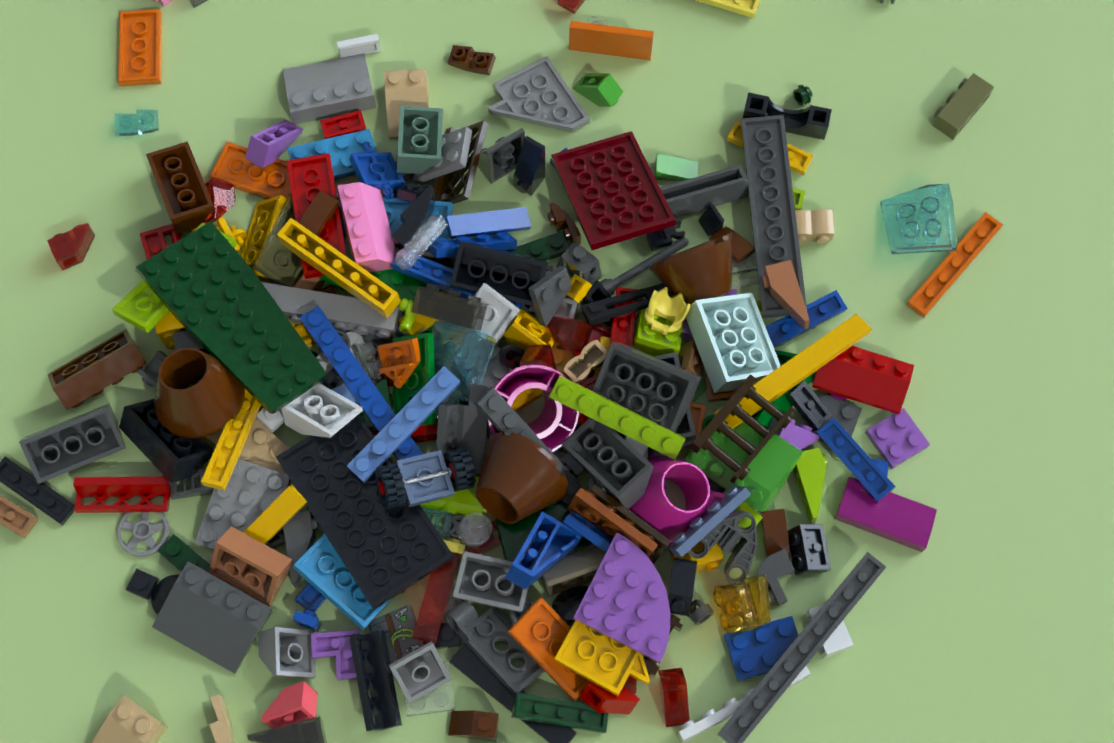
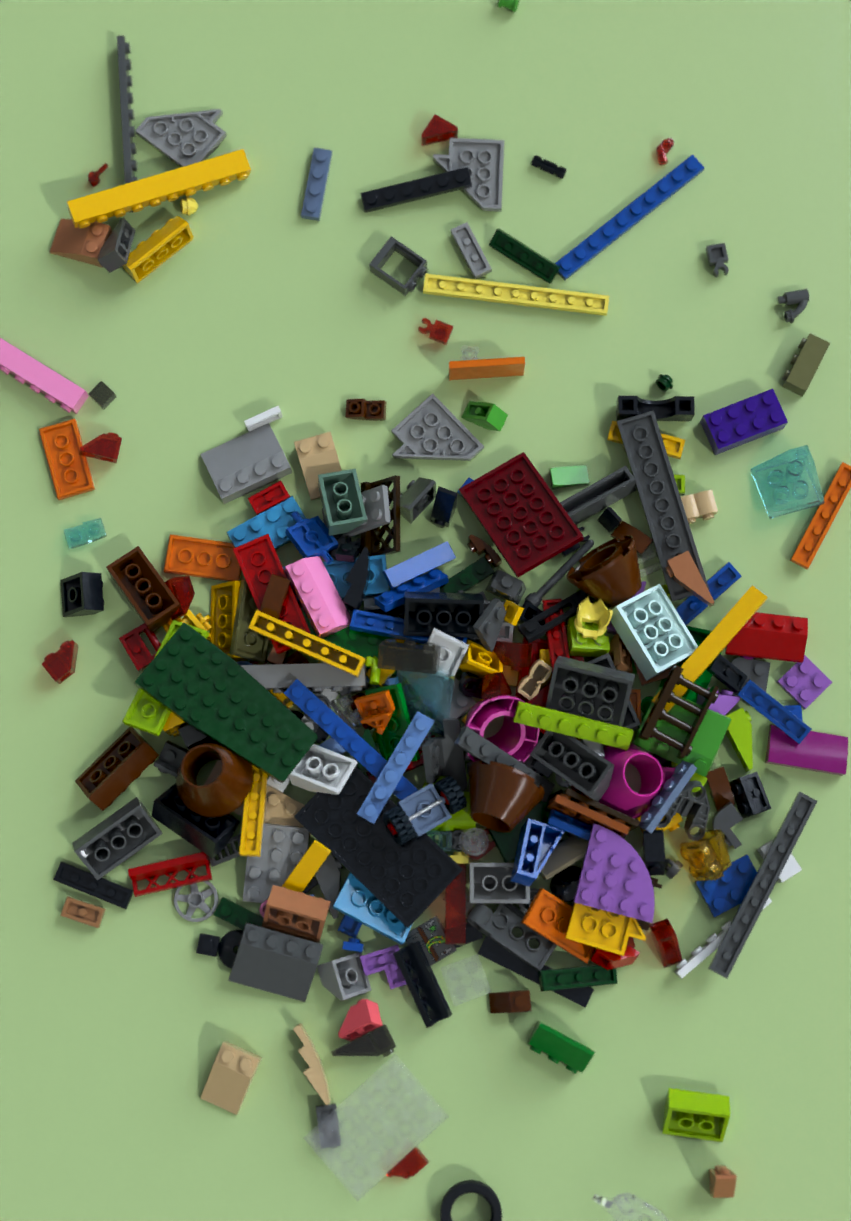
camera: 10 degrees left, 10 degrees up
medium lavender slope [245,120,303,168] -> none
light grey slope [389,641,452,703] -> none
clear piece [394,214,448,270] -> none
none -> black slope [61,572,104,617]
none -> clear red slope [79,432,122,463]
none -> dark purple brick [700,389,788,455]
none -> dark grey plant [777,289,809,323]

